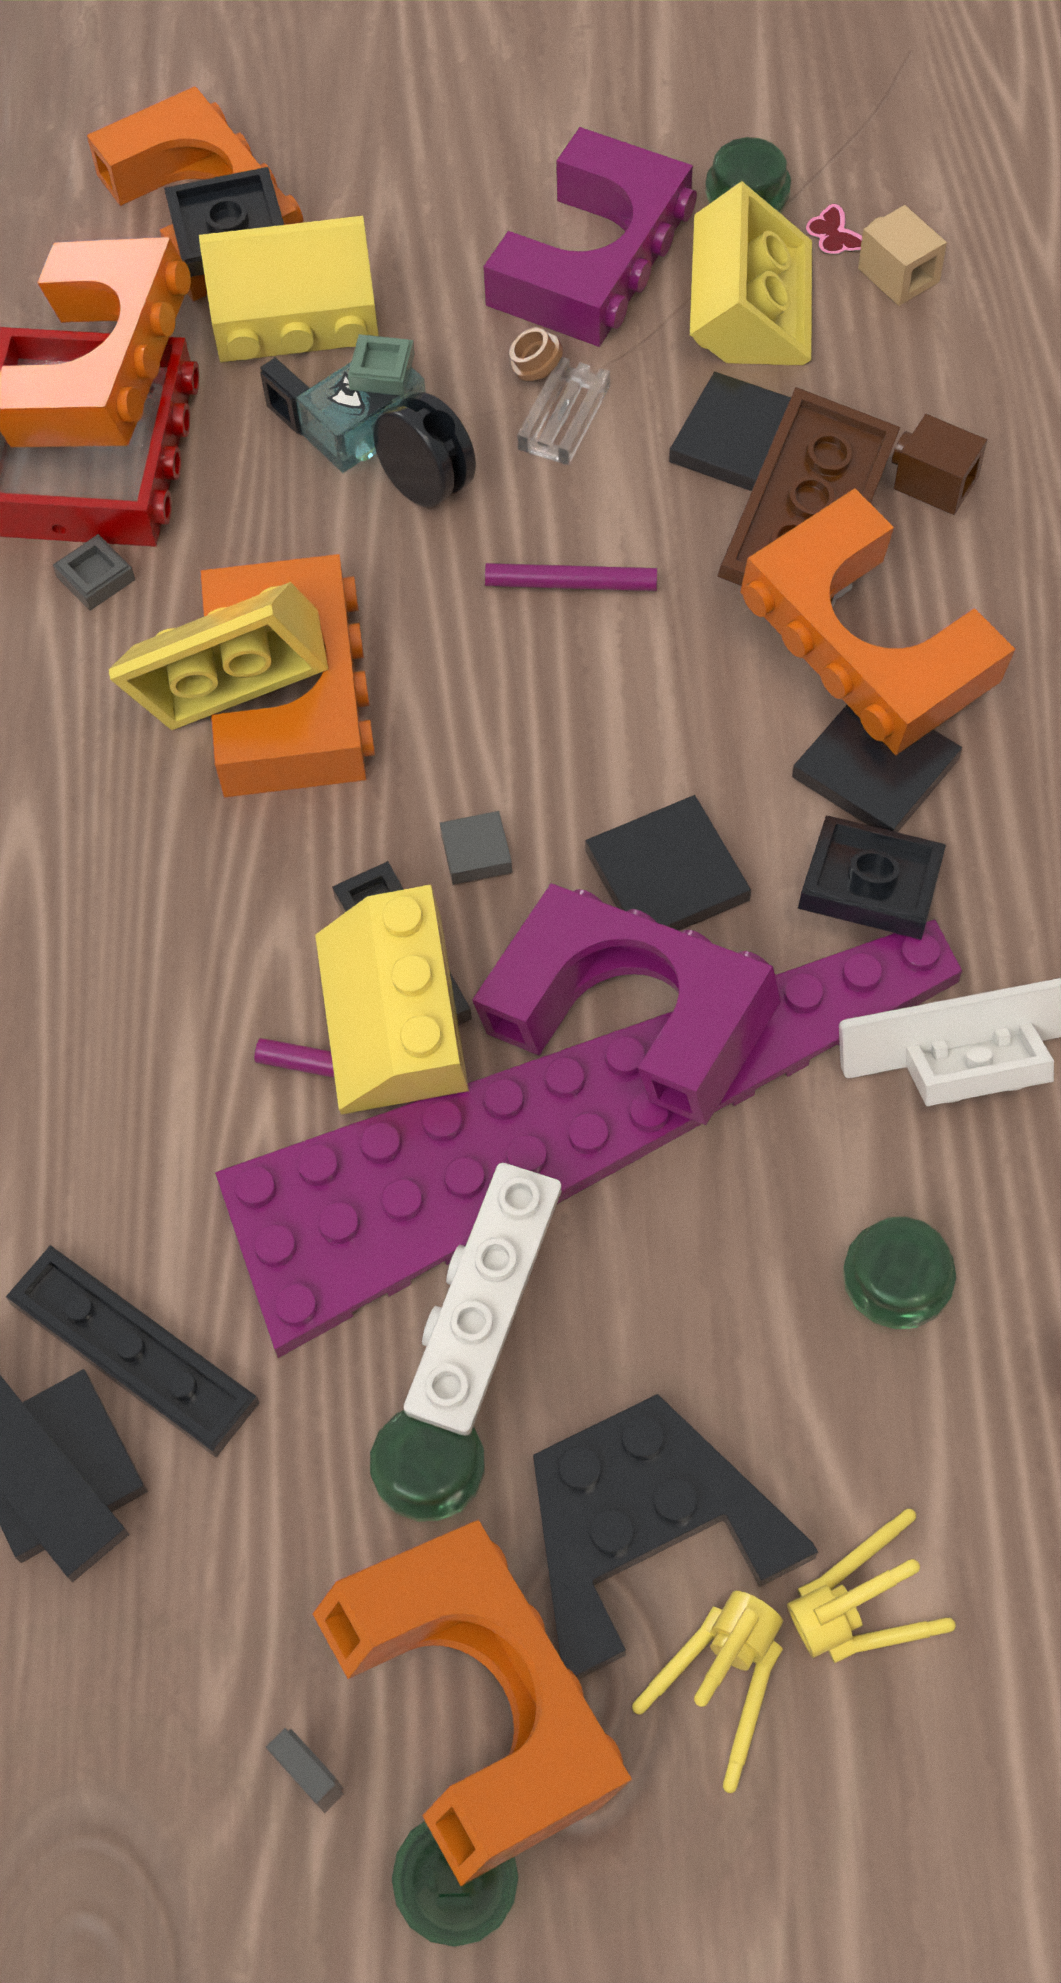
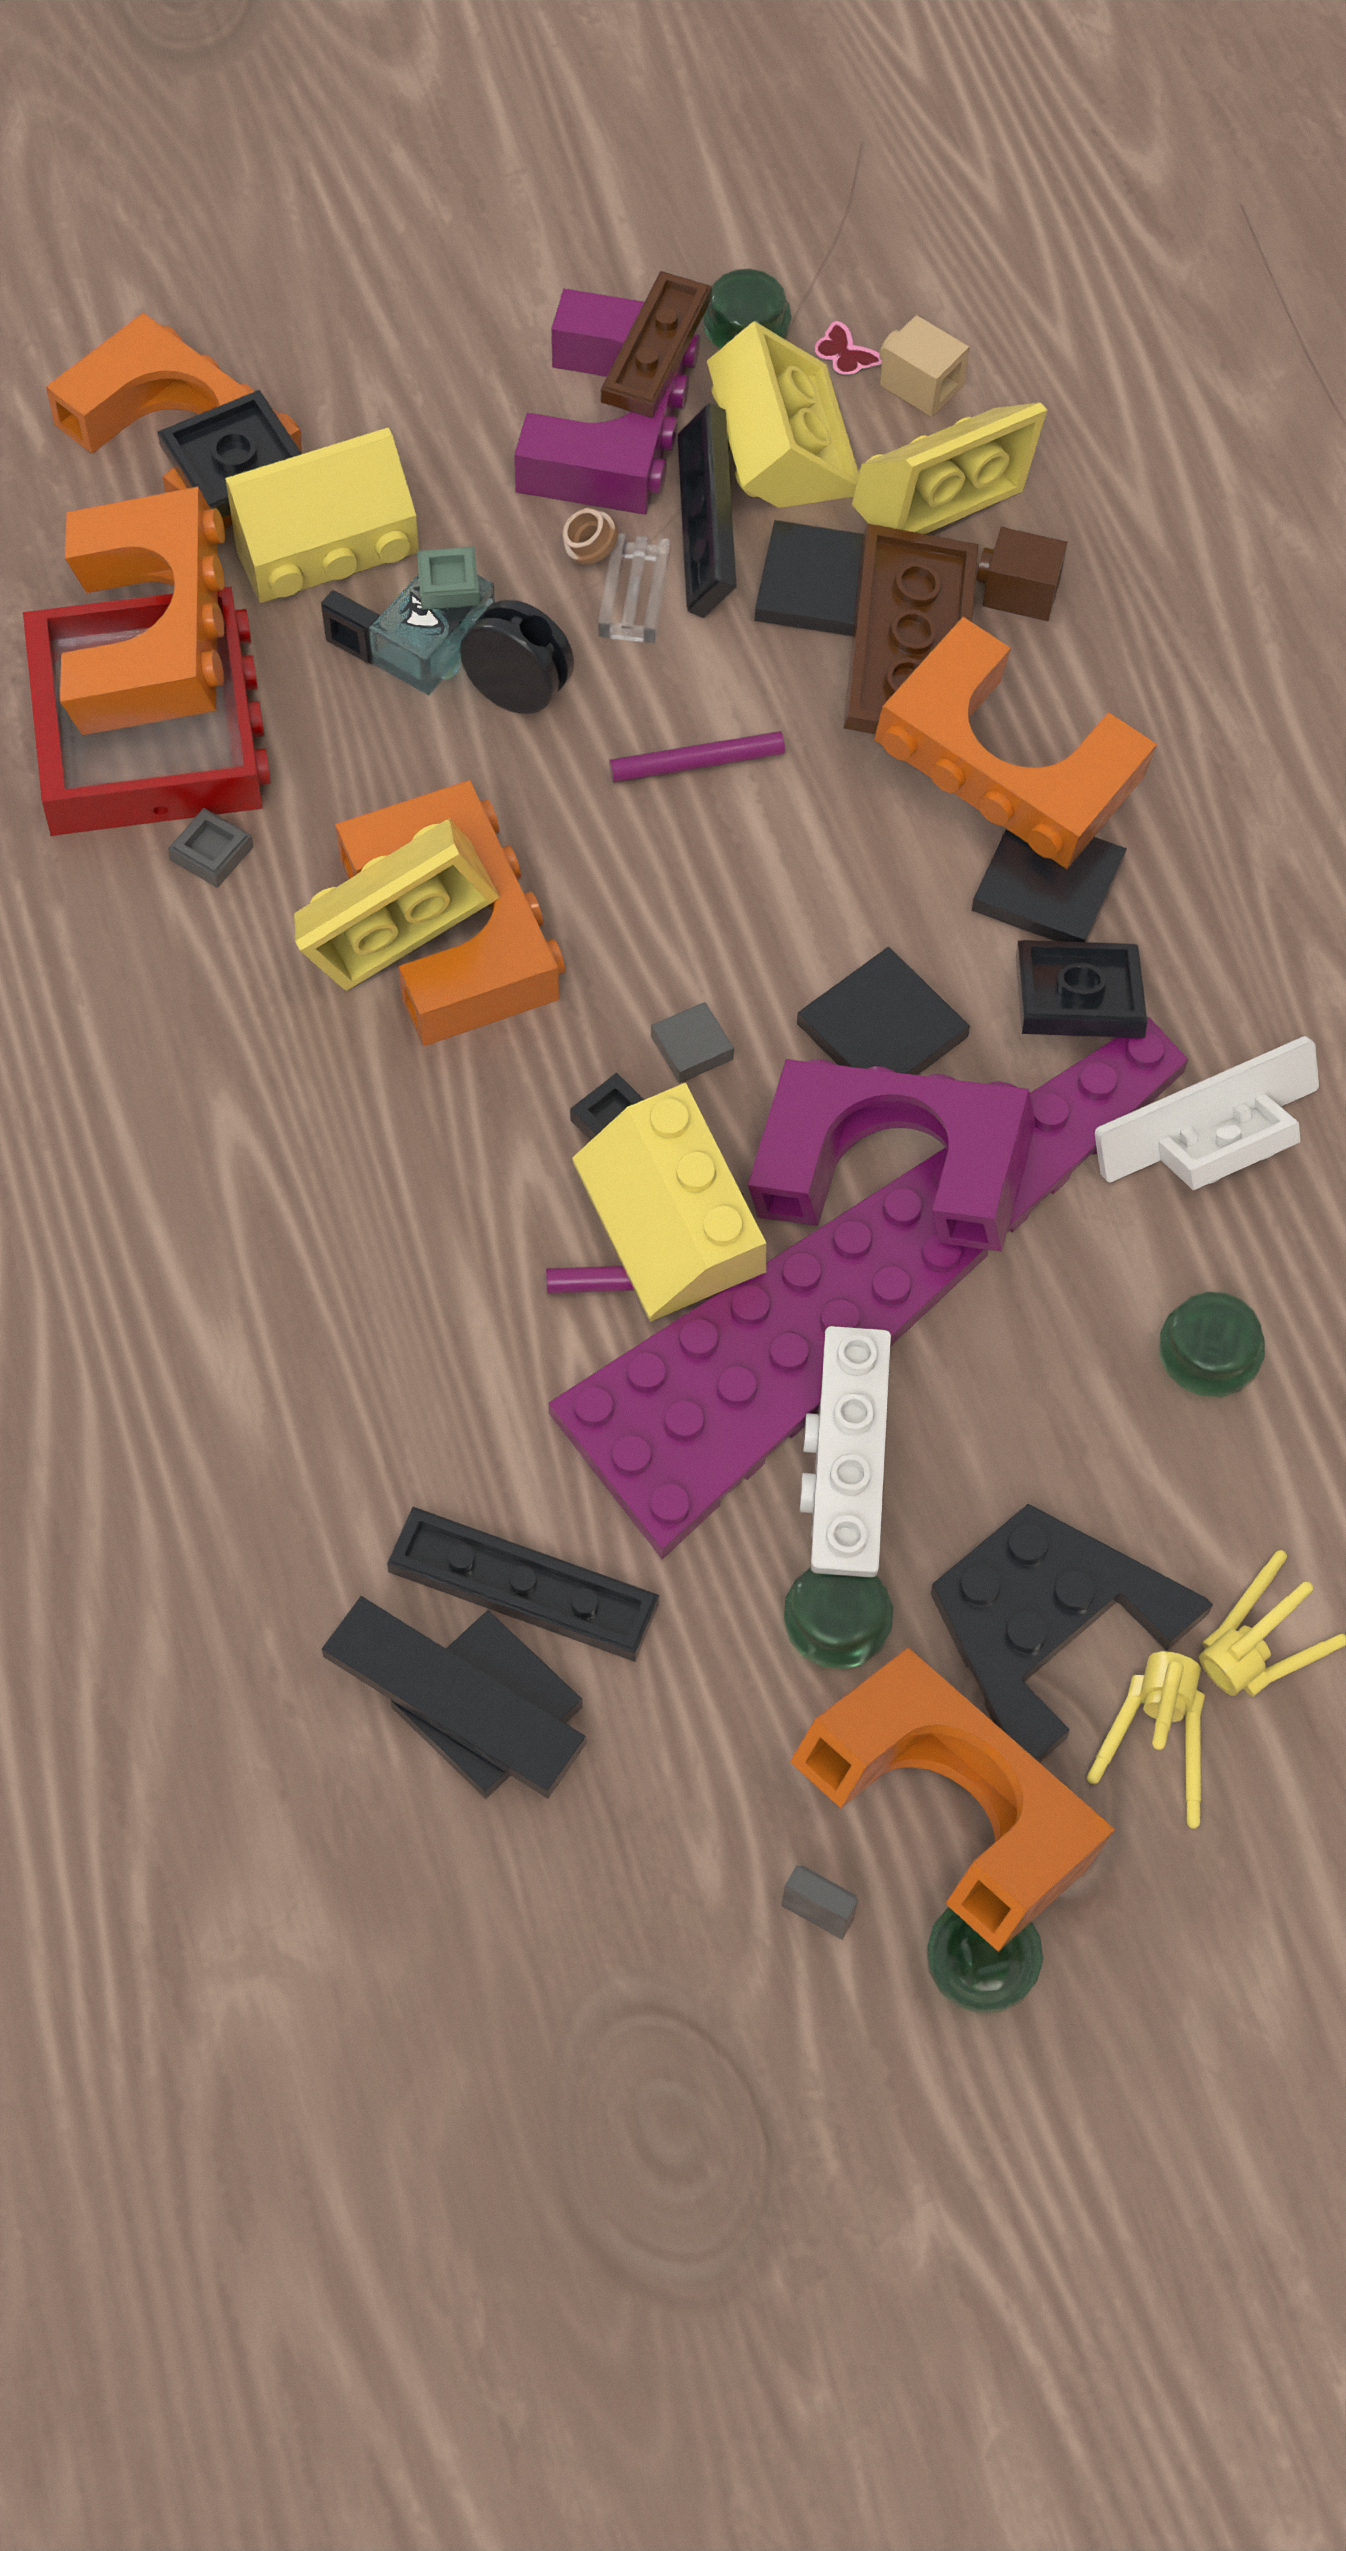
camera: 20 degrees left, 0 degrees up
none -> reddish brown tile [601,271,712,418]
none -> black tile [677,403,737,618]
none -> light yellow slope [852,402,1047,534]

